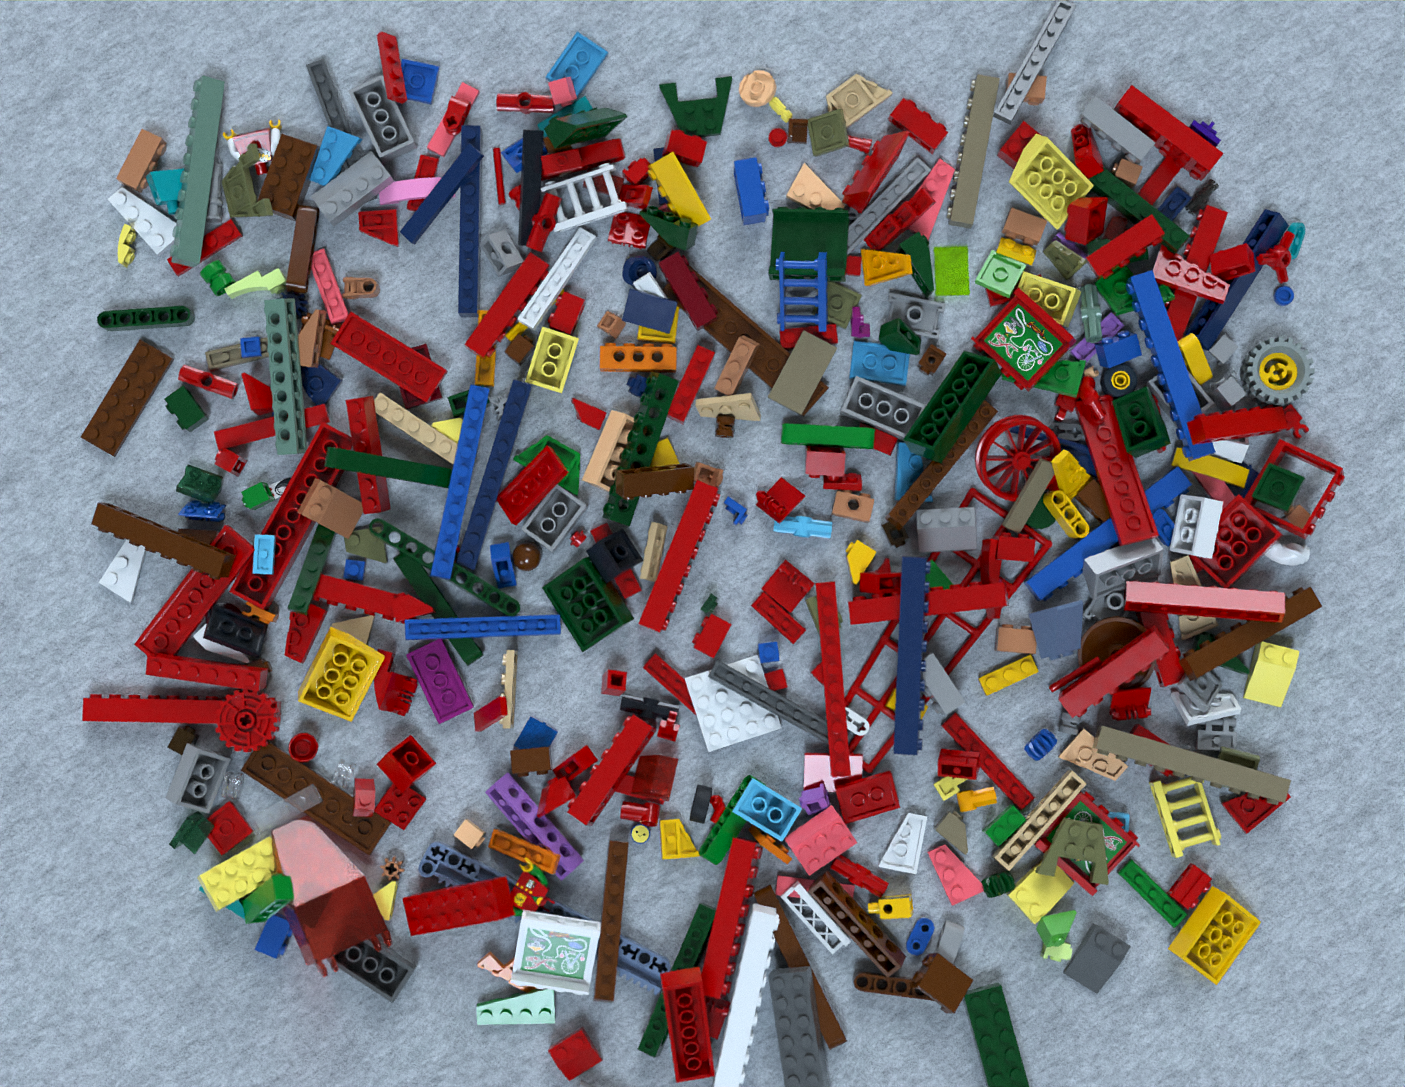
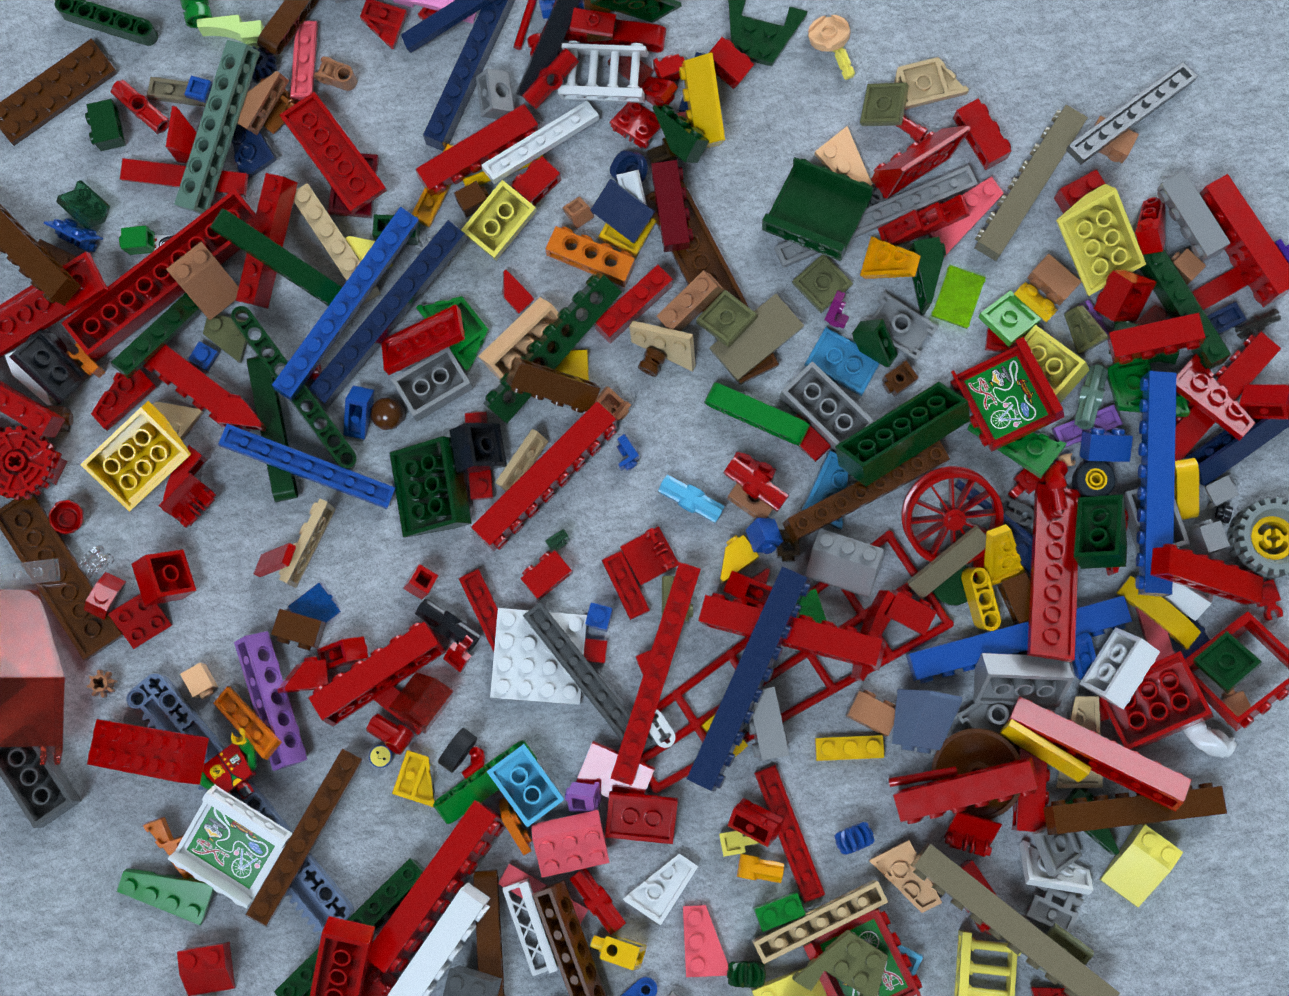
camera: 25 degrees right, 5 degrees down
red slope [215,448,248,477] -> none
medium azure plate [253,535,276,575] -> none
light yellow slope [370,880,399,921] -> none
magenta plate [406,639,475,724] -> none
red plate [569,530,587,548] -> none
dark blue gear [626,374,647,398] -> none
blue brick [733,157,769,226] -> none
red hinge [755,477,806,524] -> none
red plate [768,128,787,147] -> none
blue fence [776,252,828,332] -> none
red plate [779,324,838,349] -> none
reddish brown panel [787,118,808,144] -> none
slope [805,446,846,479] -> none
red tile [846,256,862,277] -> none
dark tan slope [933,811,968,855] -> none
light grey wheel [1058,712,1081,736] -> none
none -> olive tile [696,290,758,348]
none -> red piece [723,457,789,512]
none -> blue brick [746,518,783,554]
none -> yellow tile [1000,719,1091,782]
none -> black plate [1215,503,1233,524]

